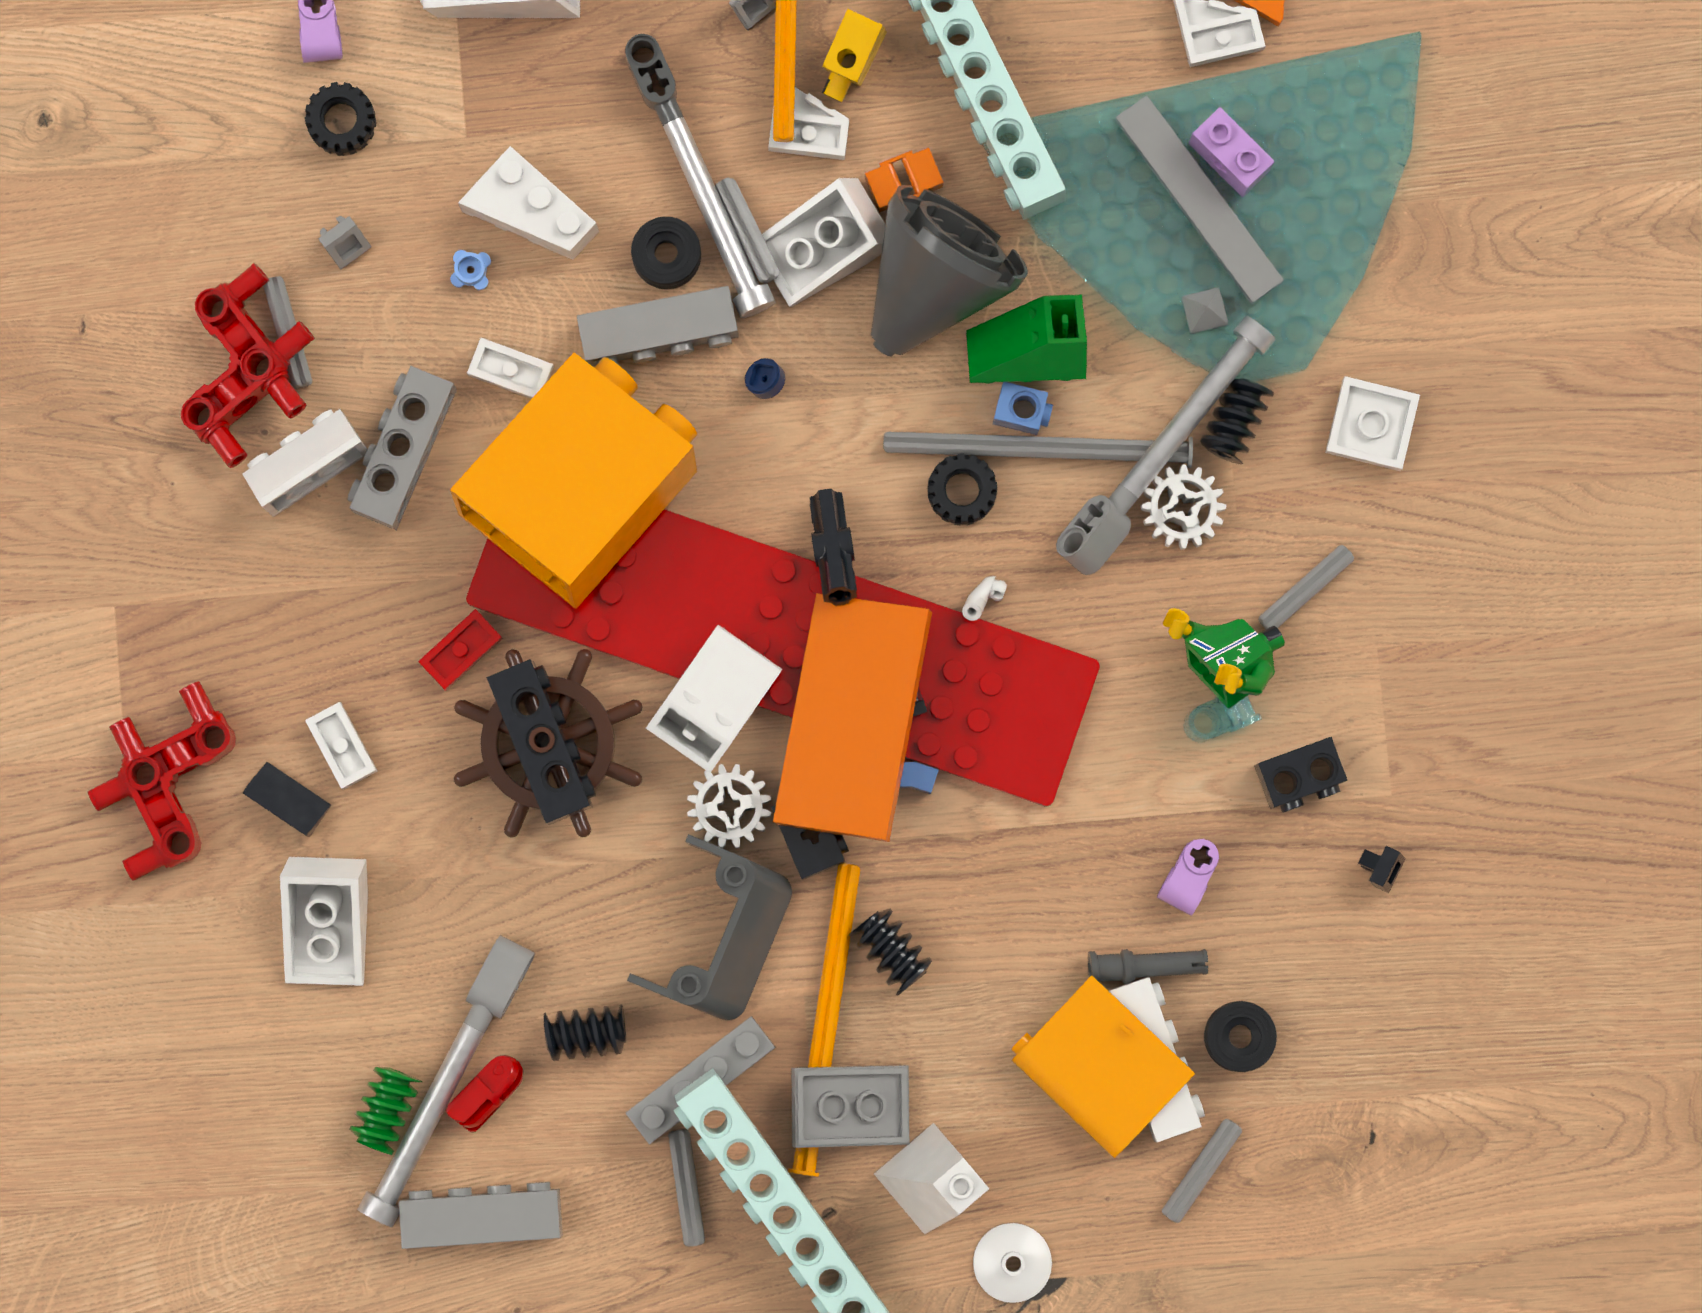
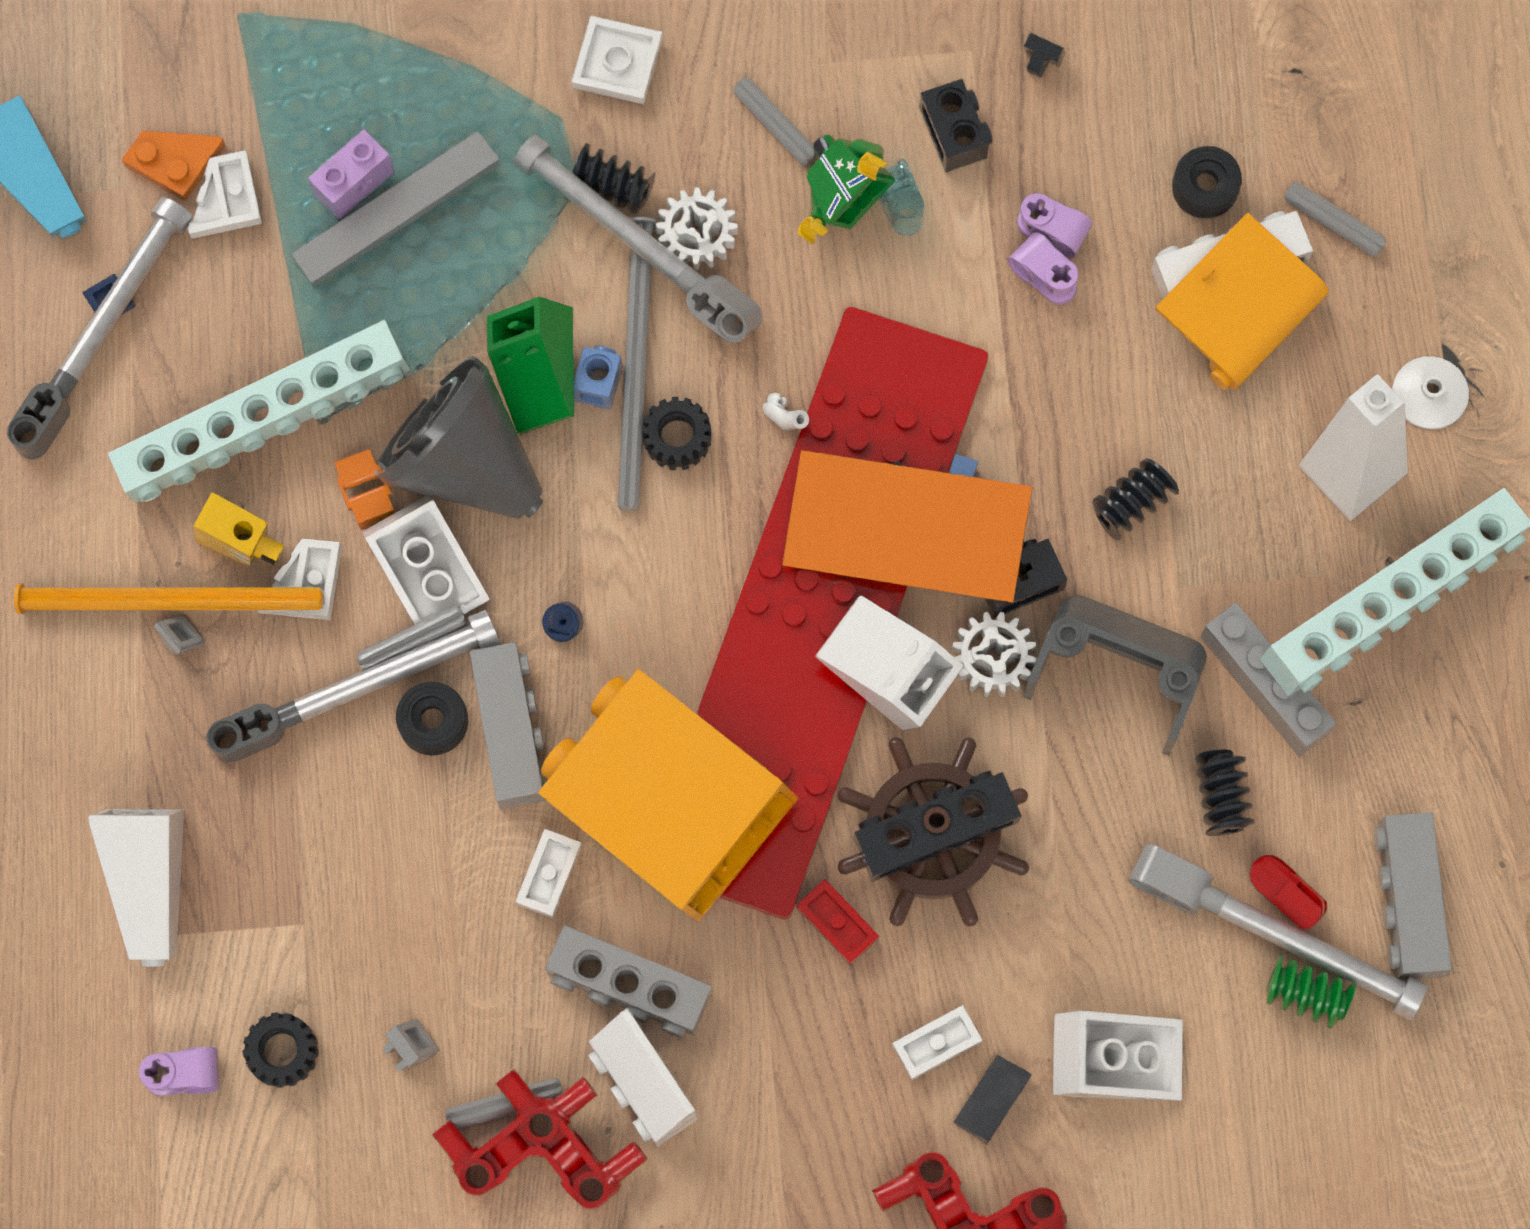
camera: 85 degrees left, 10 degrees down
light blue plate [450,250,491,290] -> none
white wedge [458,146,599,260] -> none
light grey axle [668,1129,705,1247] -> none
light orange axle [788,863,861,1177] -> none
light grey tile [791,1065,910,1148] -> none
black piece [810,489,857,606] -> none
dark grey pin [1088,949,1208,984] -> none
light grey slope [1181,287,1228,334] -> none
none -> lavender piece [1007,232,1078,304]

